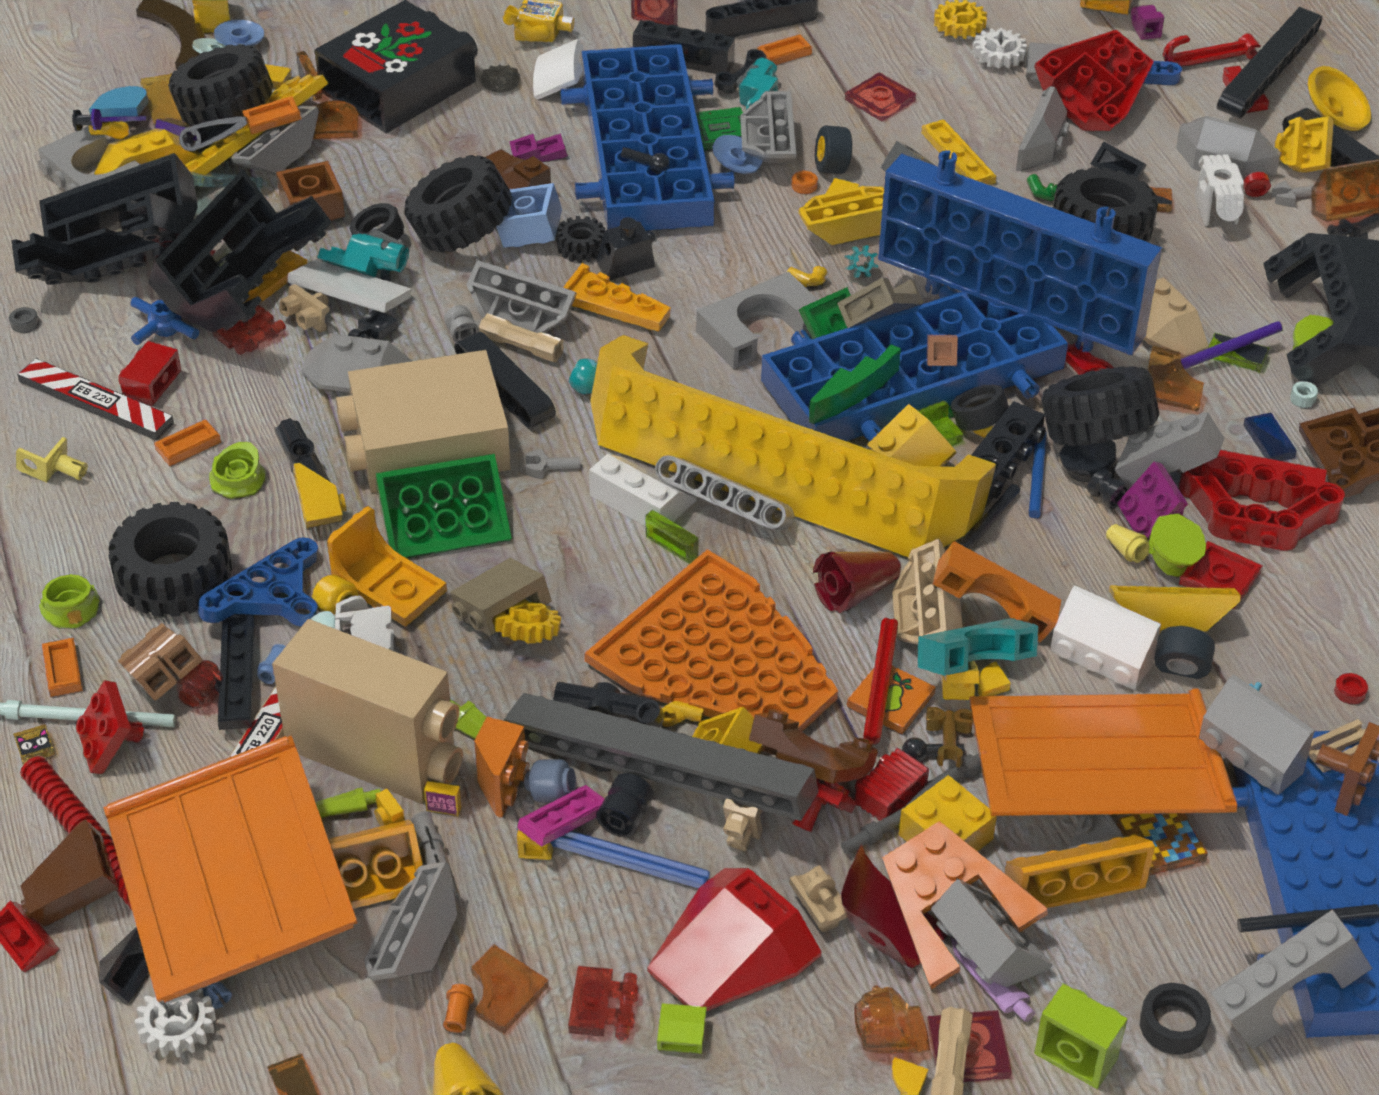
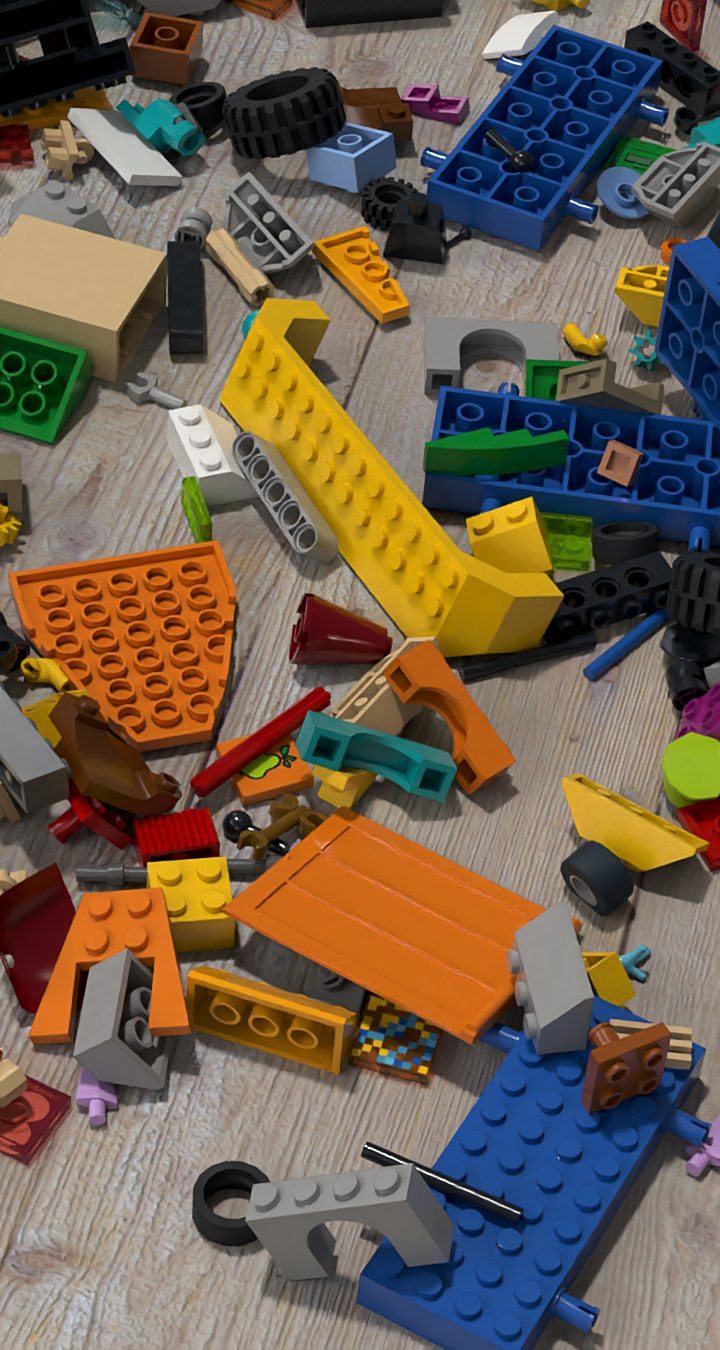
camera: 30 degrees right, 0 degrees up
black plate [348,310,398,340] -> none
clear smoke gear [480,63,521,92] -> none
yellow tile [978,661,1011,696] -> none
lime brick [1034,983,1128,1090] -> none
white slope [1050,586,1161,690] -> none
light yellow cone [1106,524,1149,563] -> none

